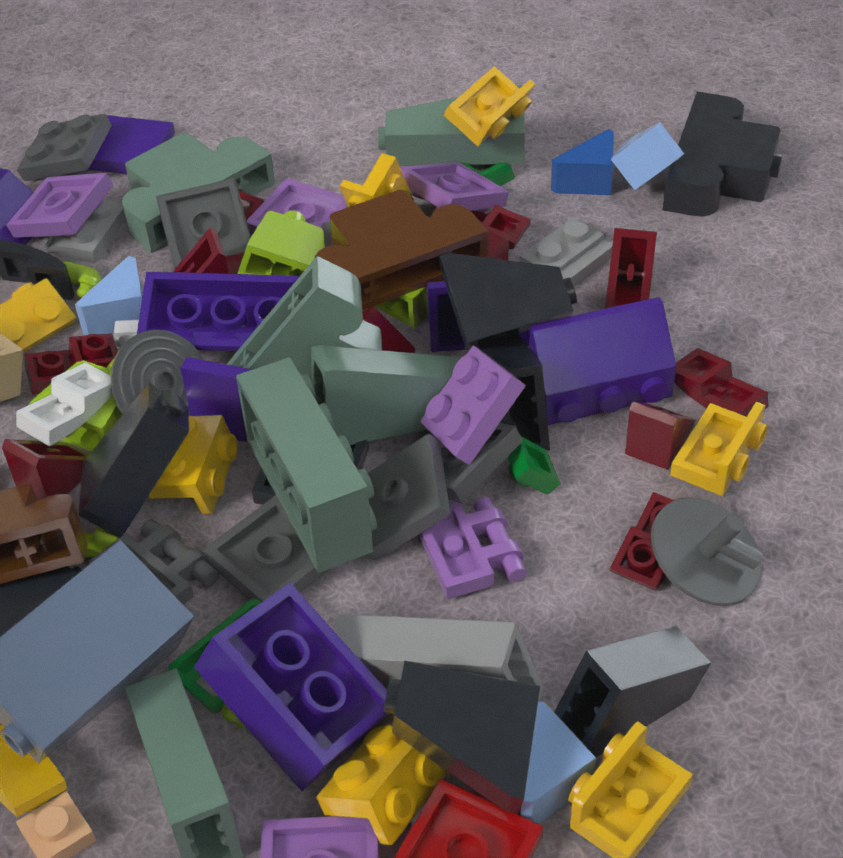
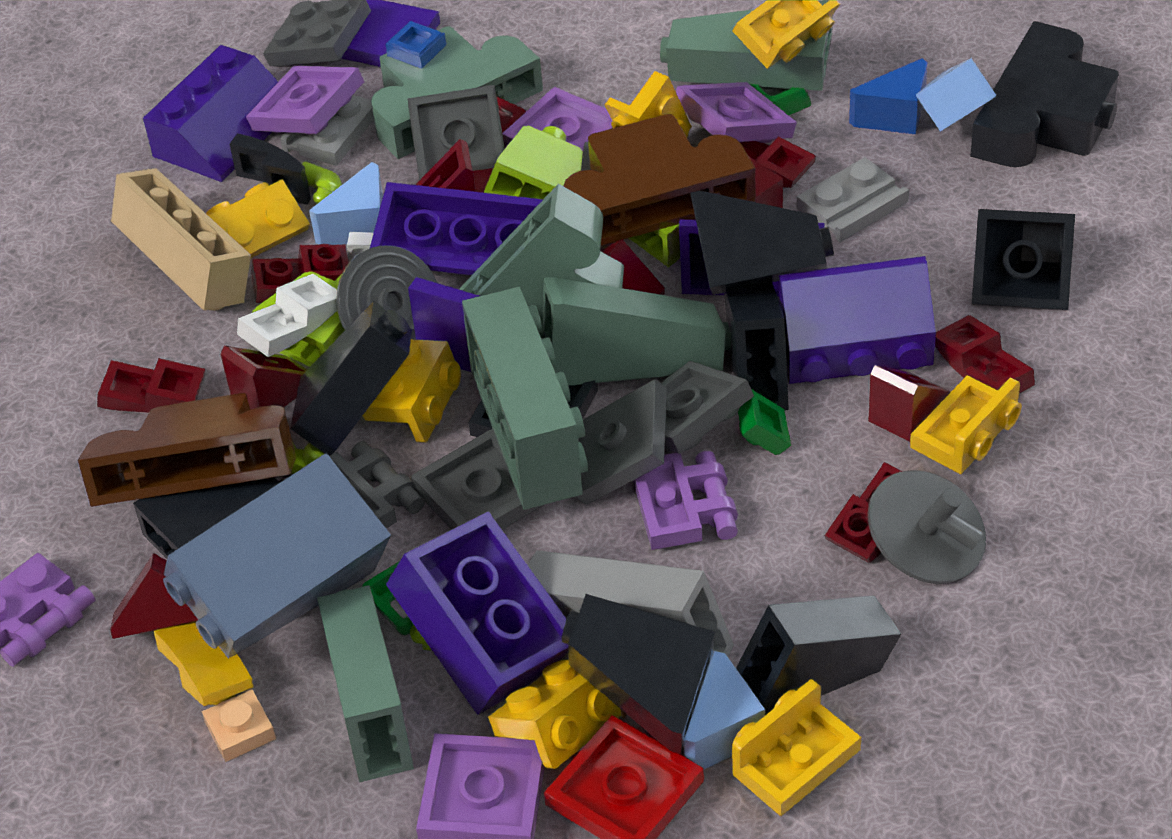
camera: 10 degrees right, 0 degrees up
medium lavender plate [420,345,526,465] -> none
dark red slope [605,228,657,309] -> none
none -> blue tile [385,21,446,69]
none -> black slope [971,209,1075,310]

